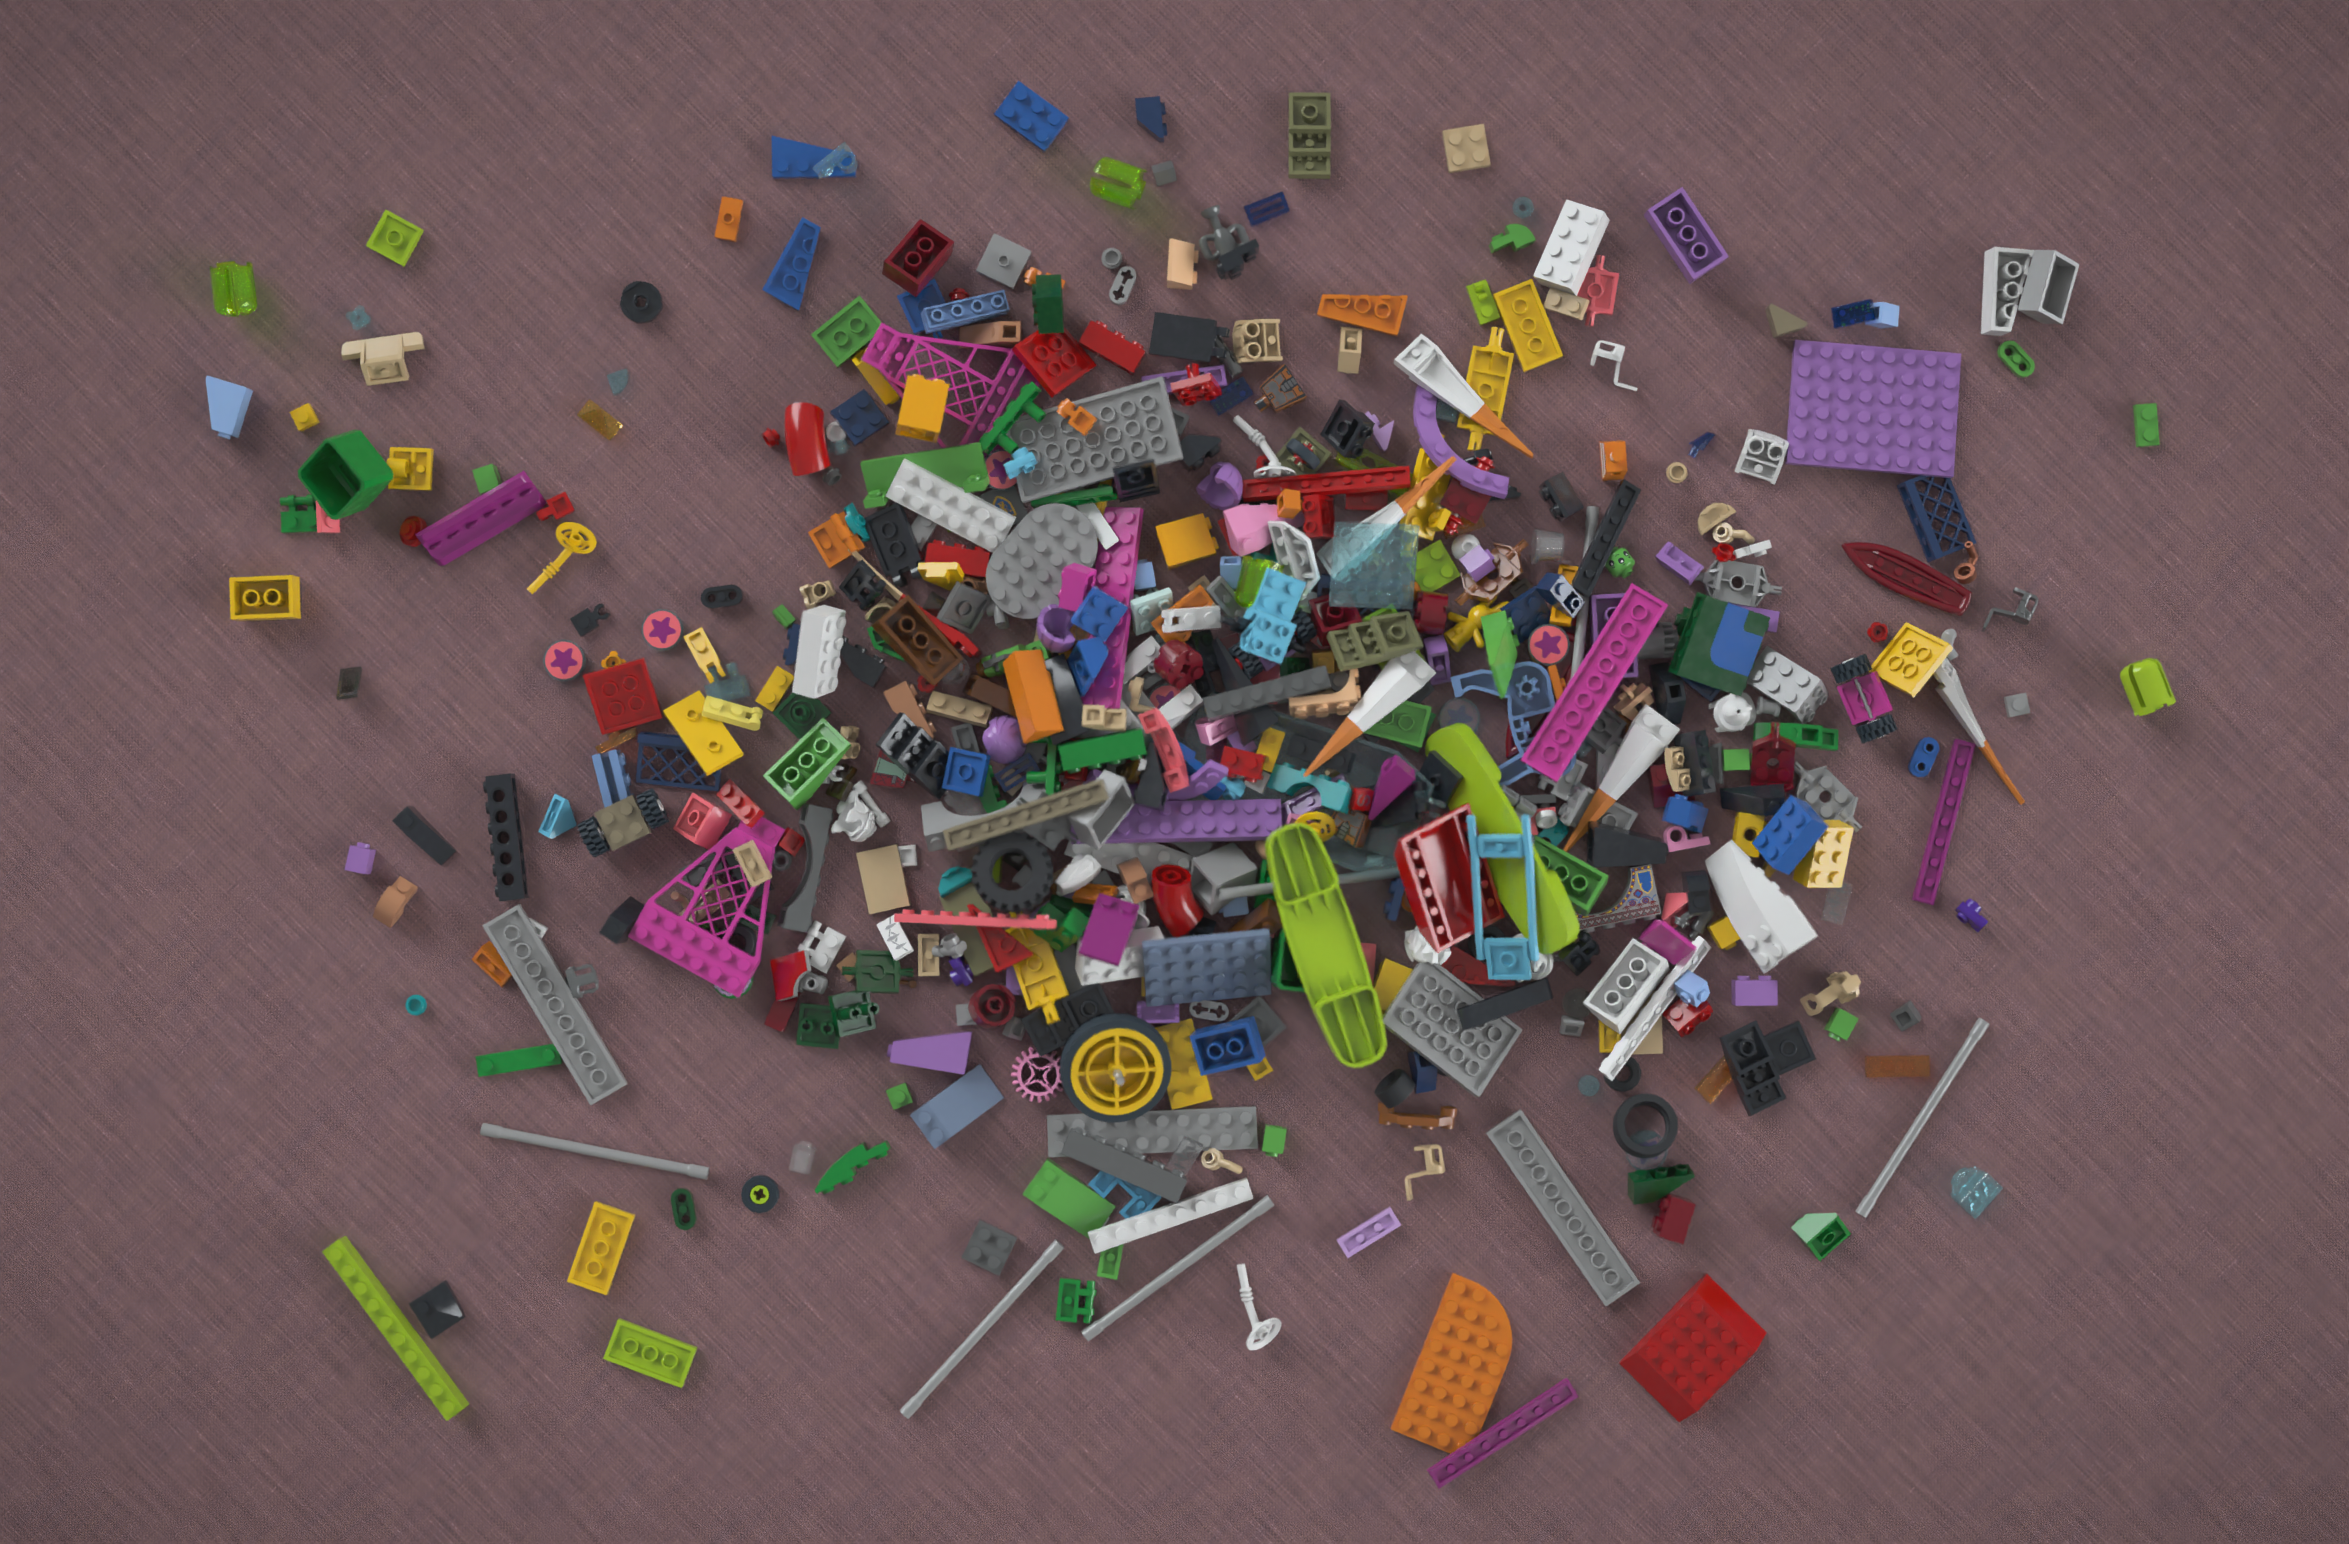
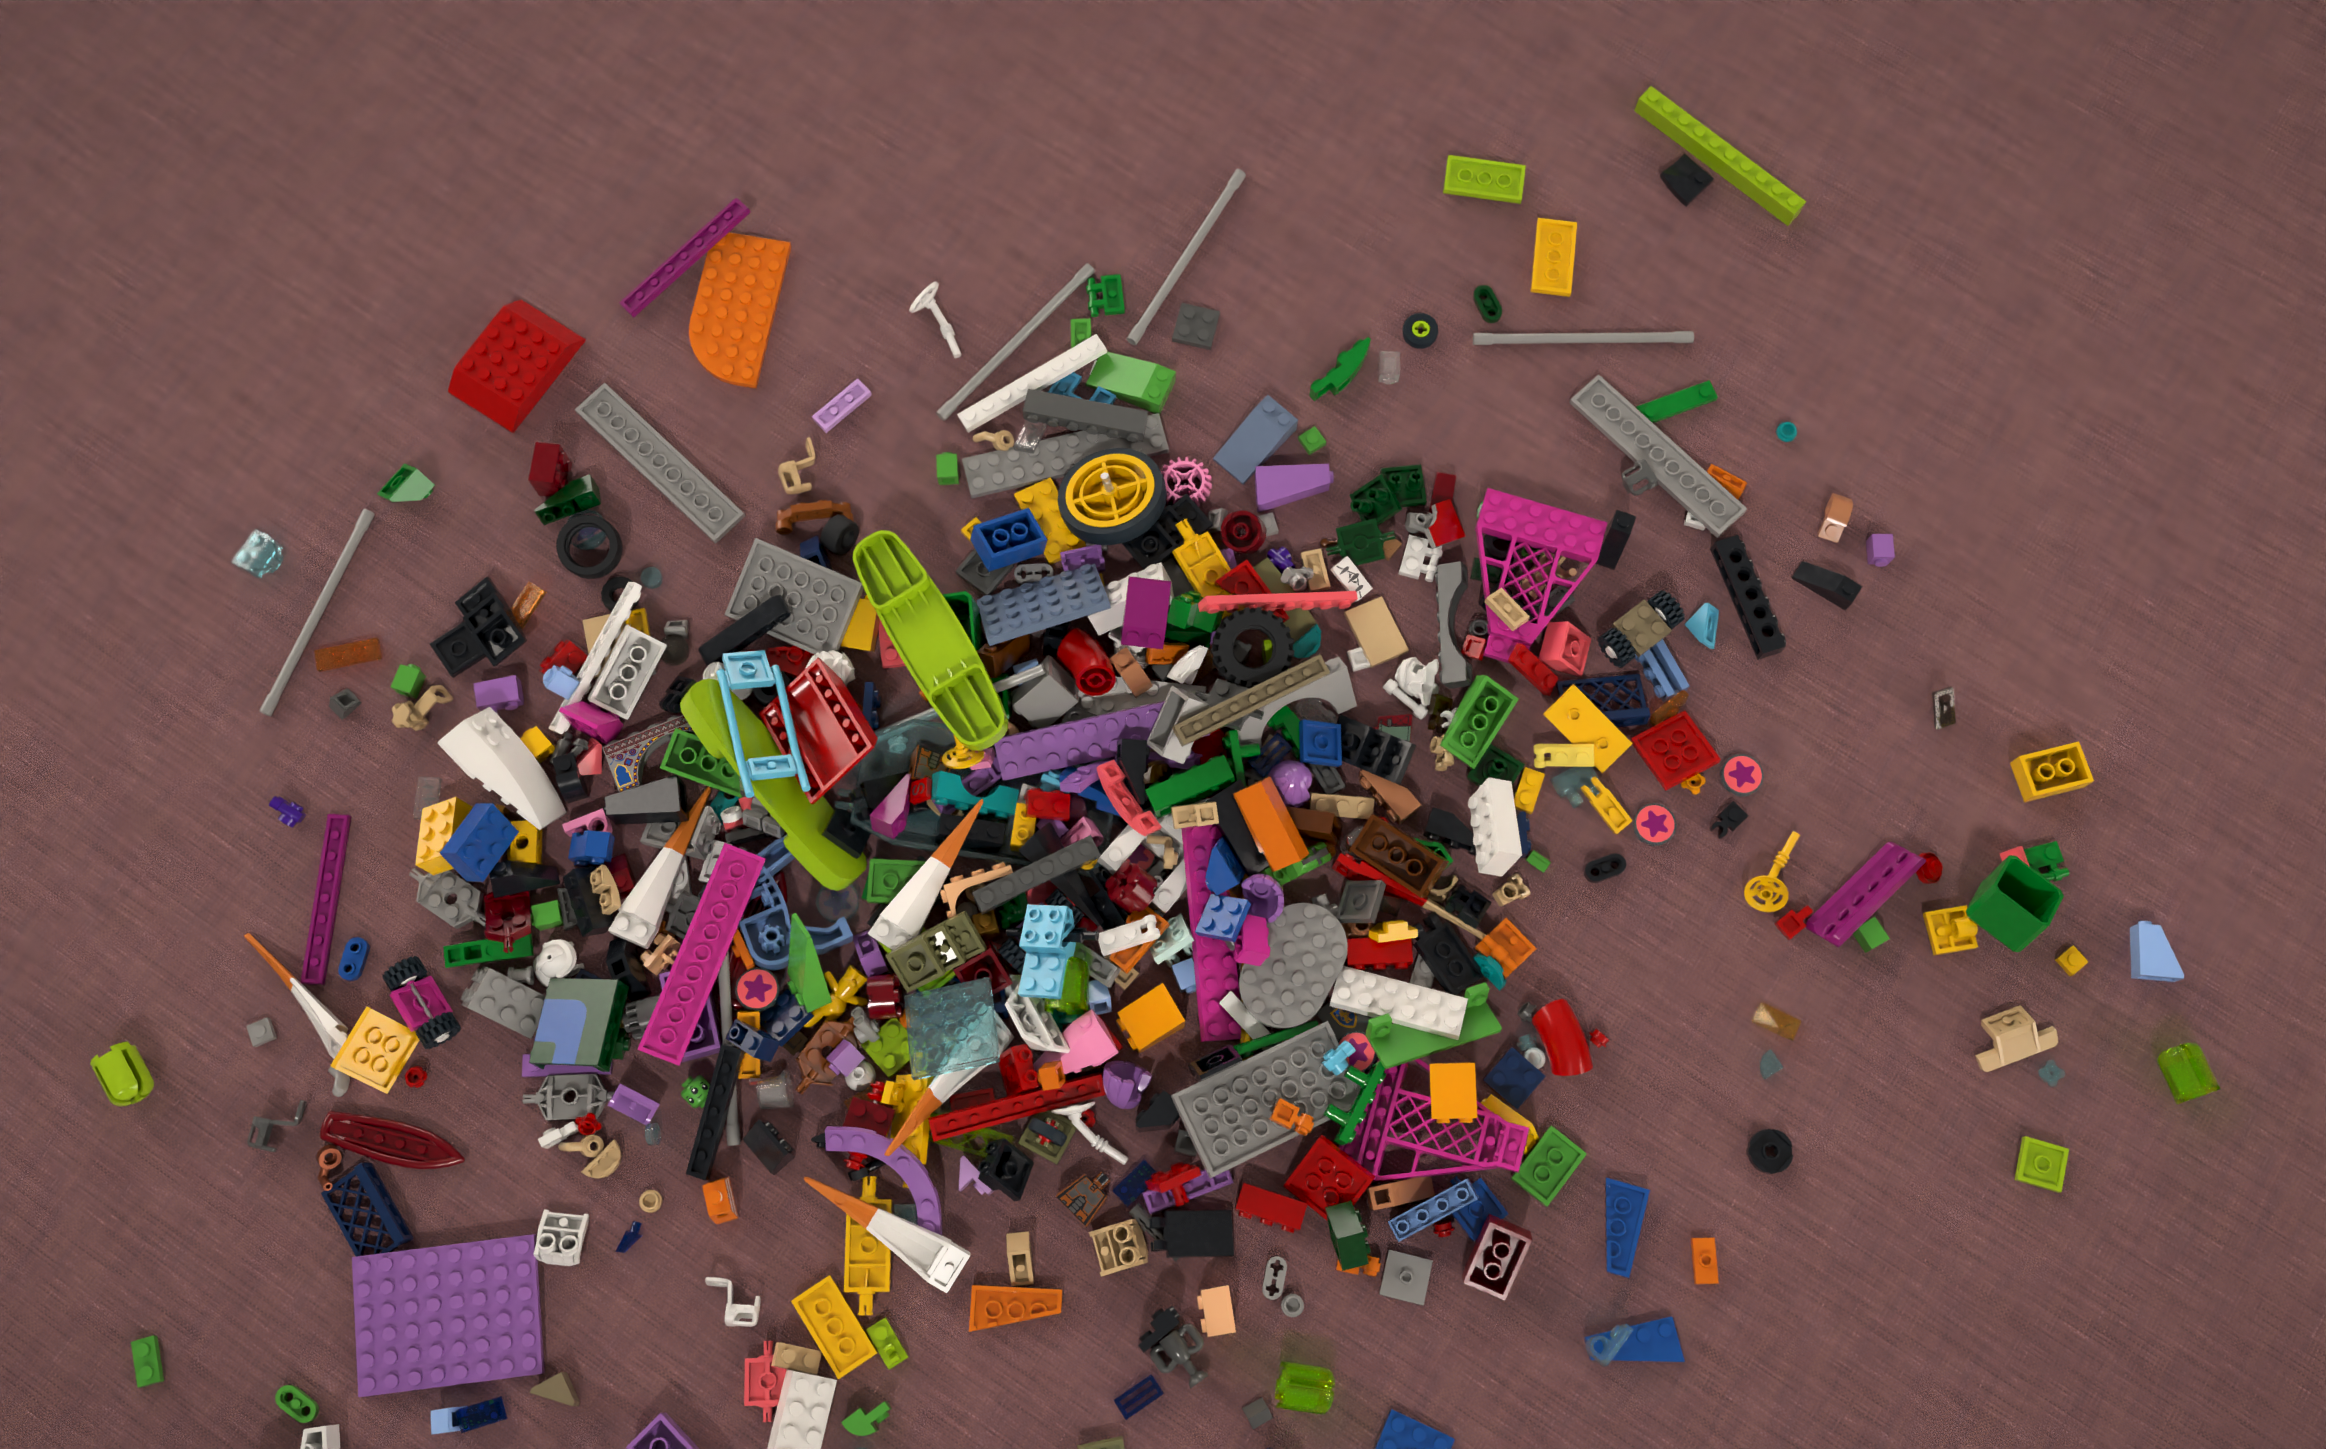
camera: 165 degrees right, 15 degrees down
none -> clear light blue tile [645,1122,661,1146]
none -> light grey plate [851,1007,880,1043]

